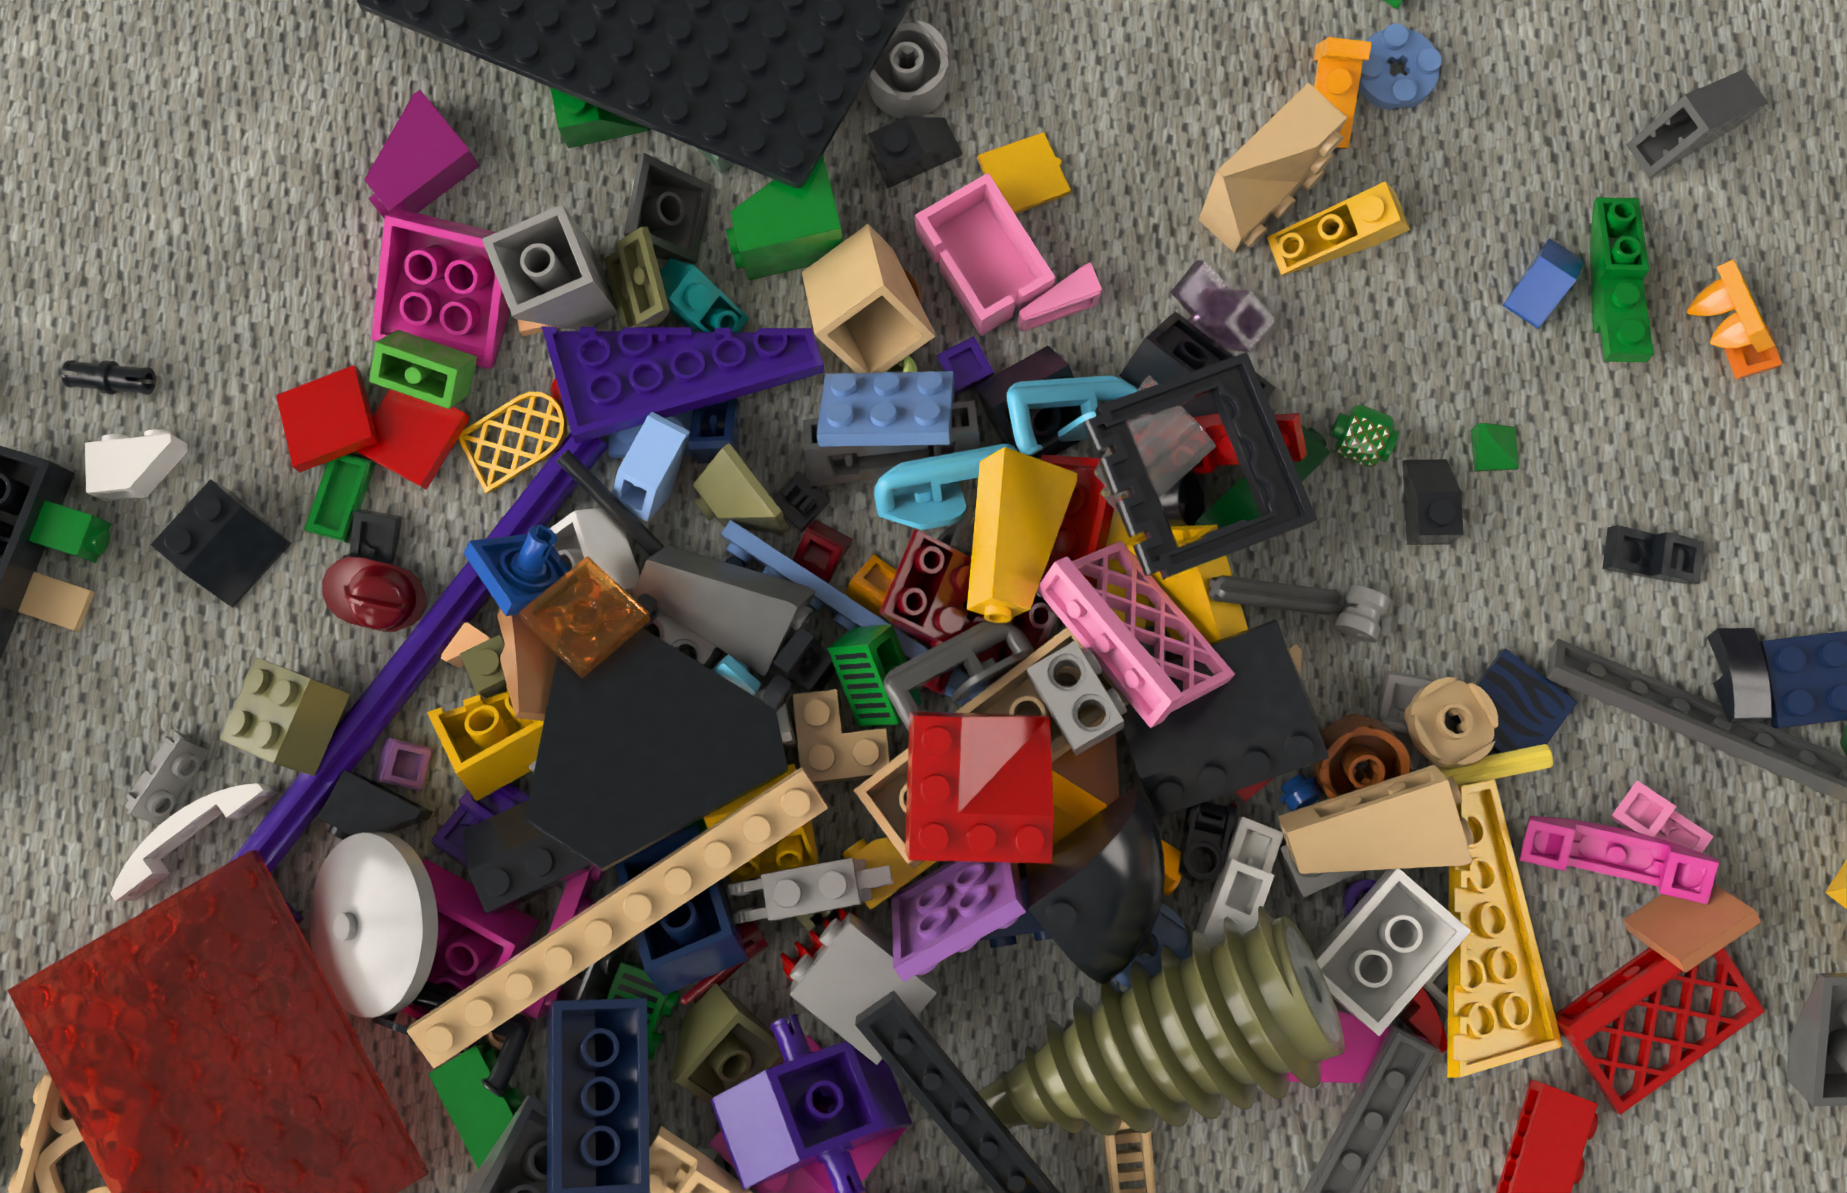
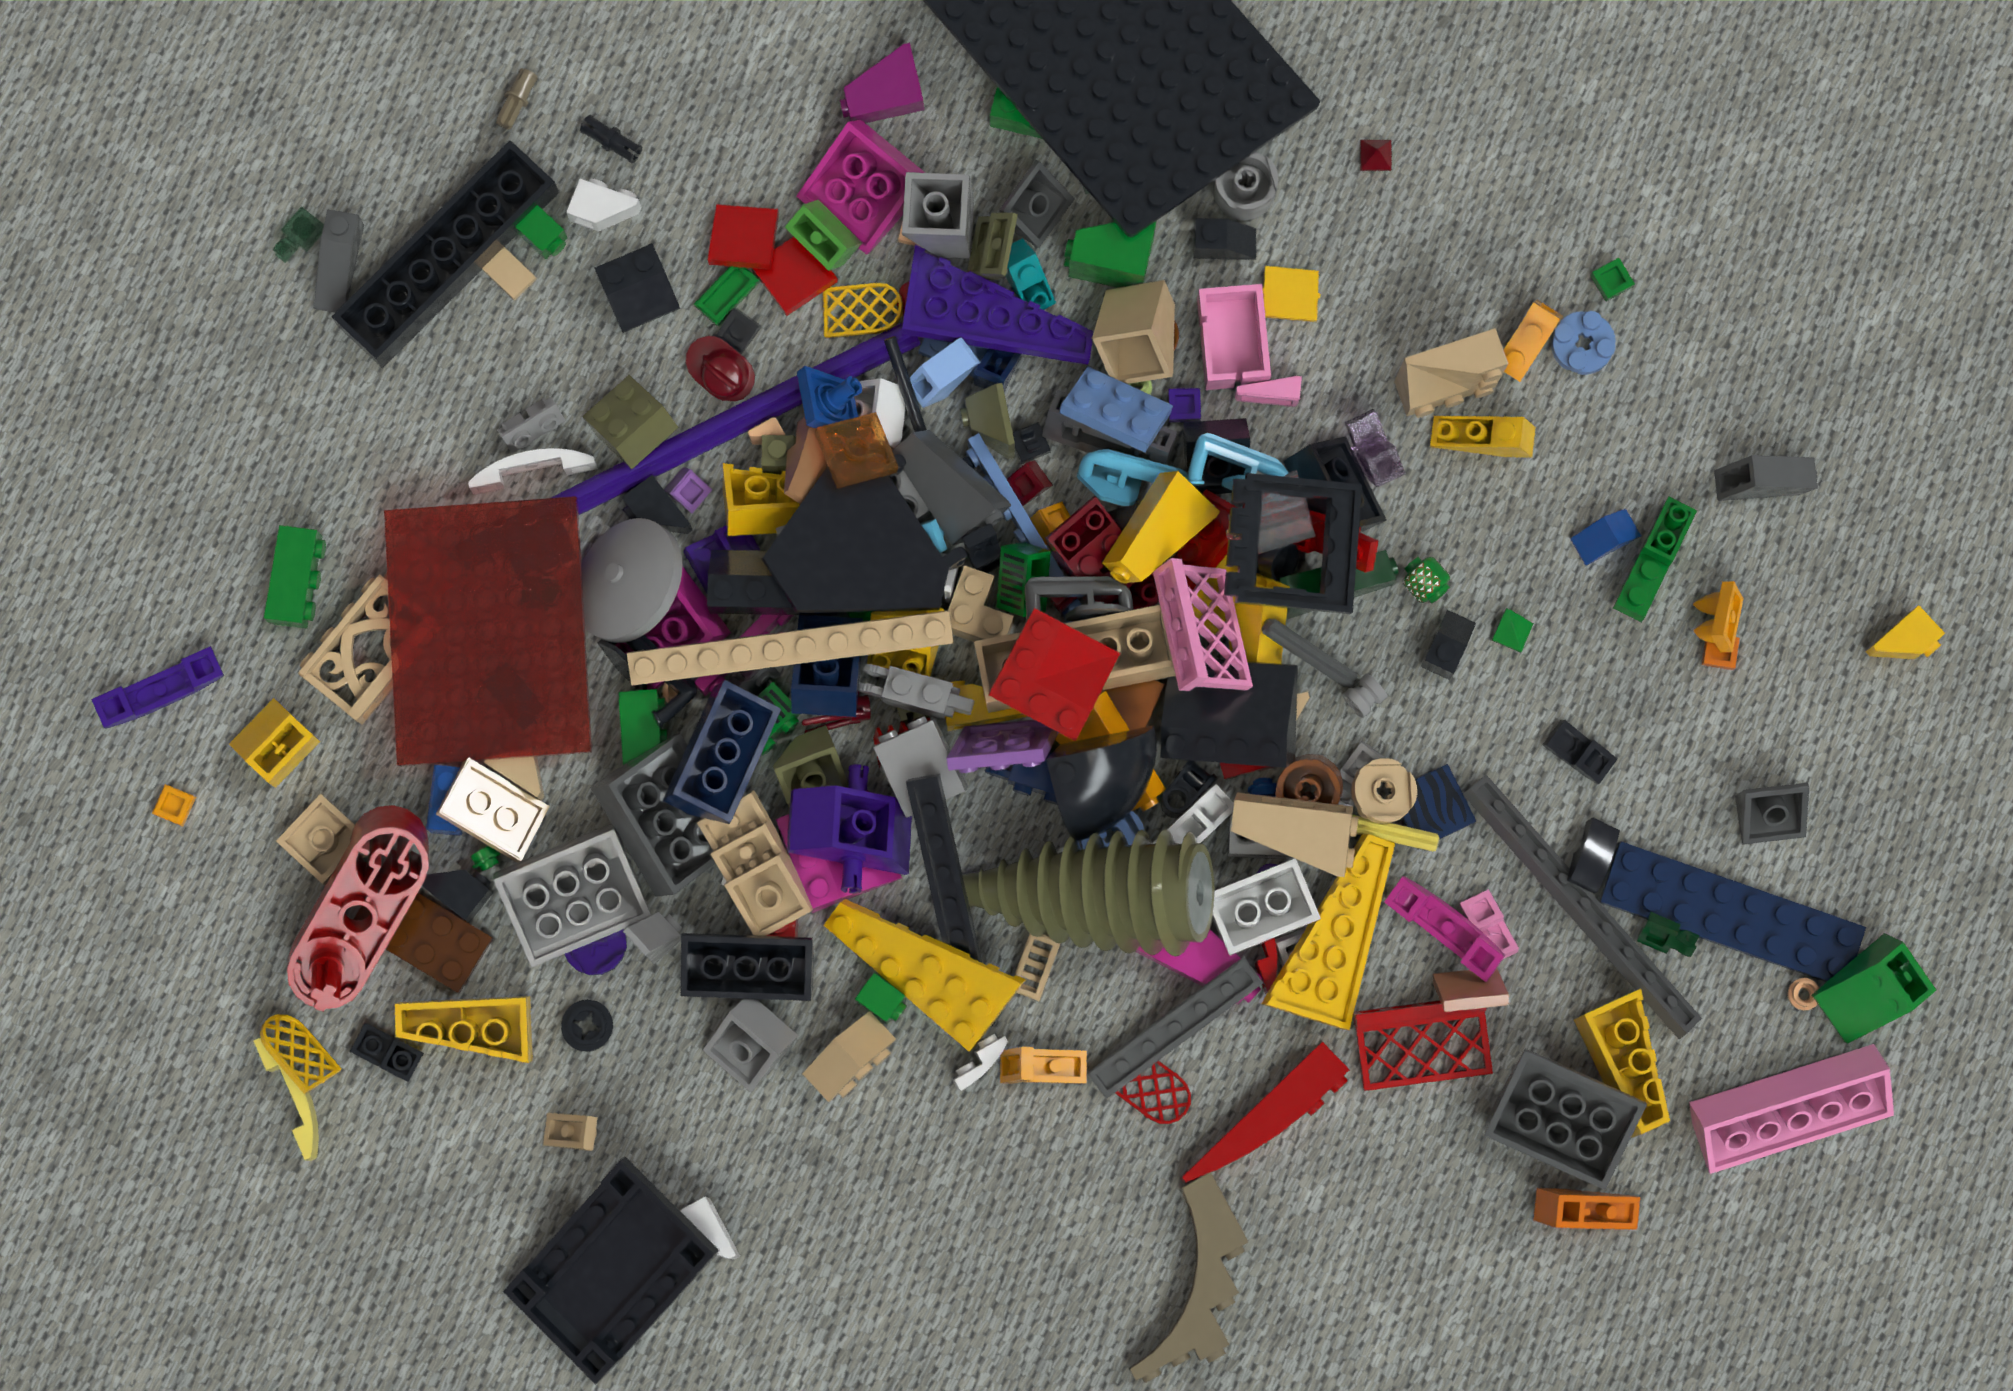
camera: 20 degrees right, 0 degrees up
light grey brick [1027,641,1127,756] -> none

